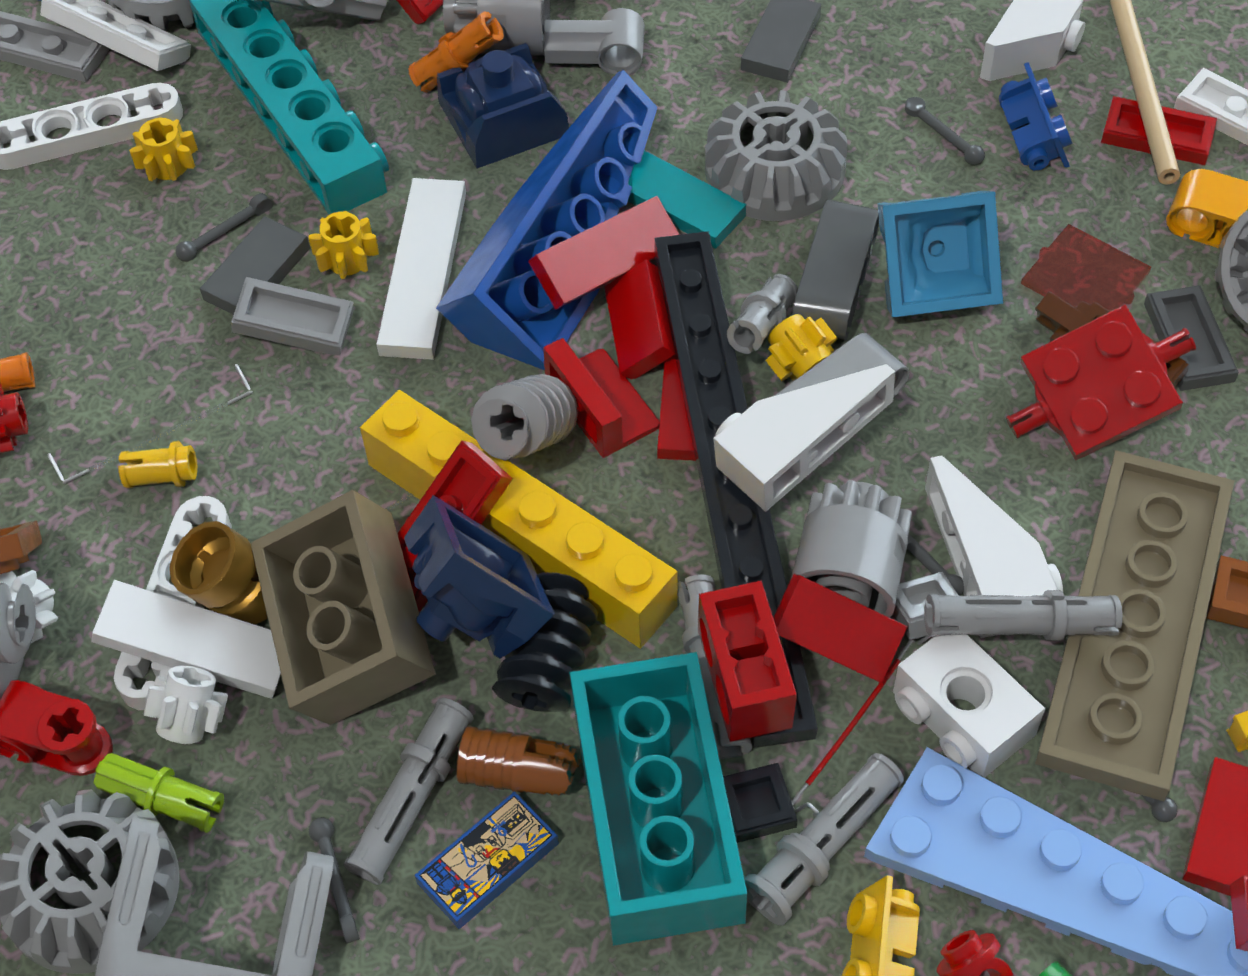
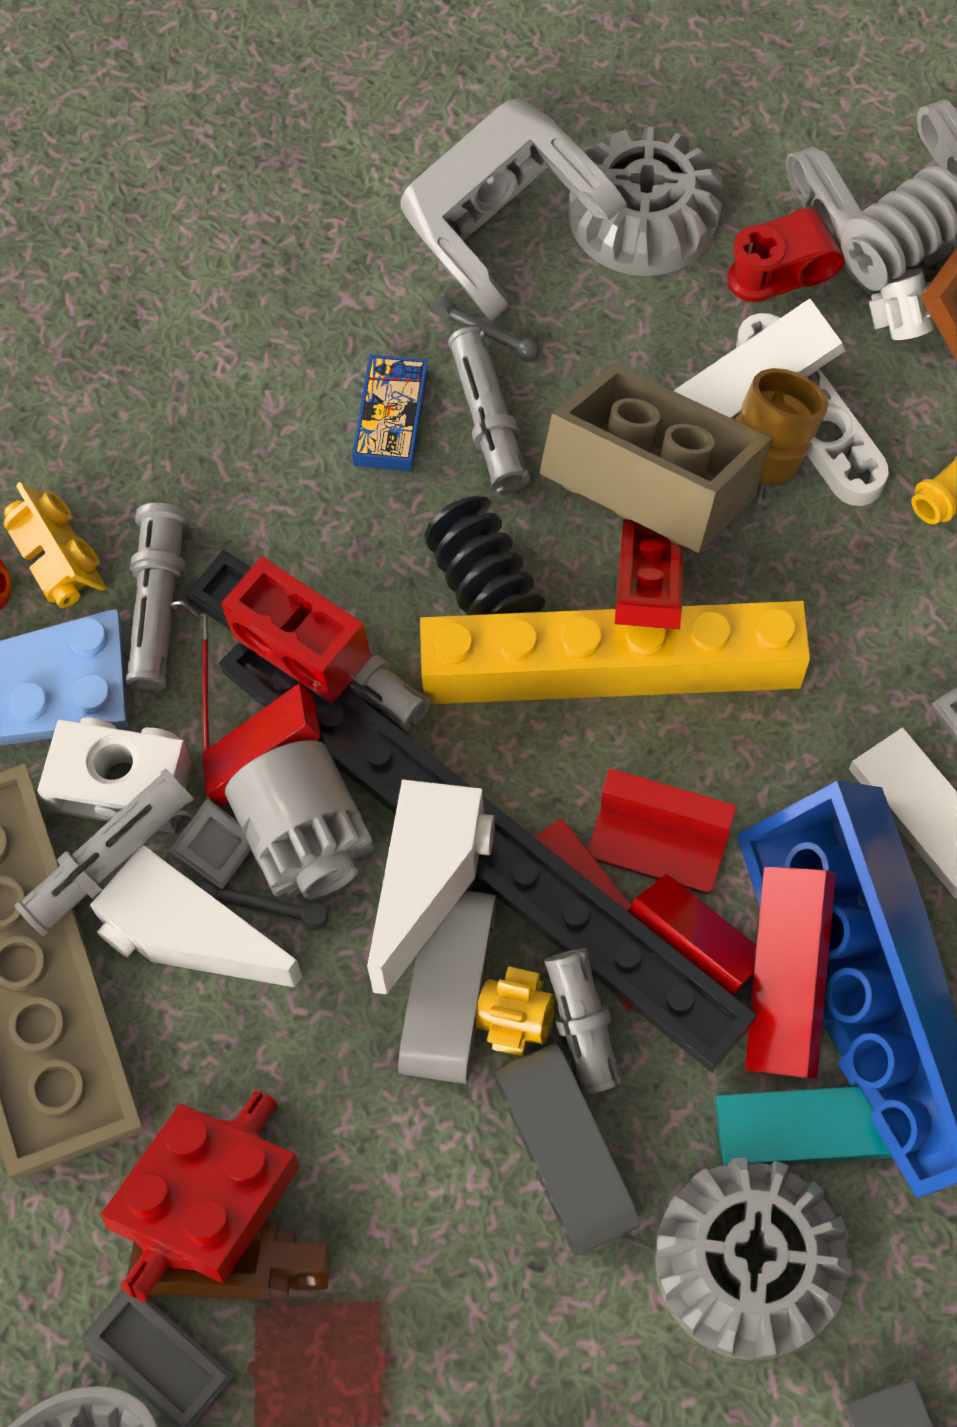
camera: 140 degrees right, 10 degrees up
lime axle [94,753,224,833] -> none
white gear [143,666,228,744] -> none
dark blue brick [404,495,554,659] -> none
dark orange hinge [457,726,582,796] -> none
light grey piece [471,374,578,461] -> none
teal brick [569,652,747,946] -> none
dark azure brick [878,191,1003,318] -> none

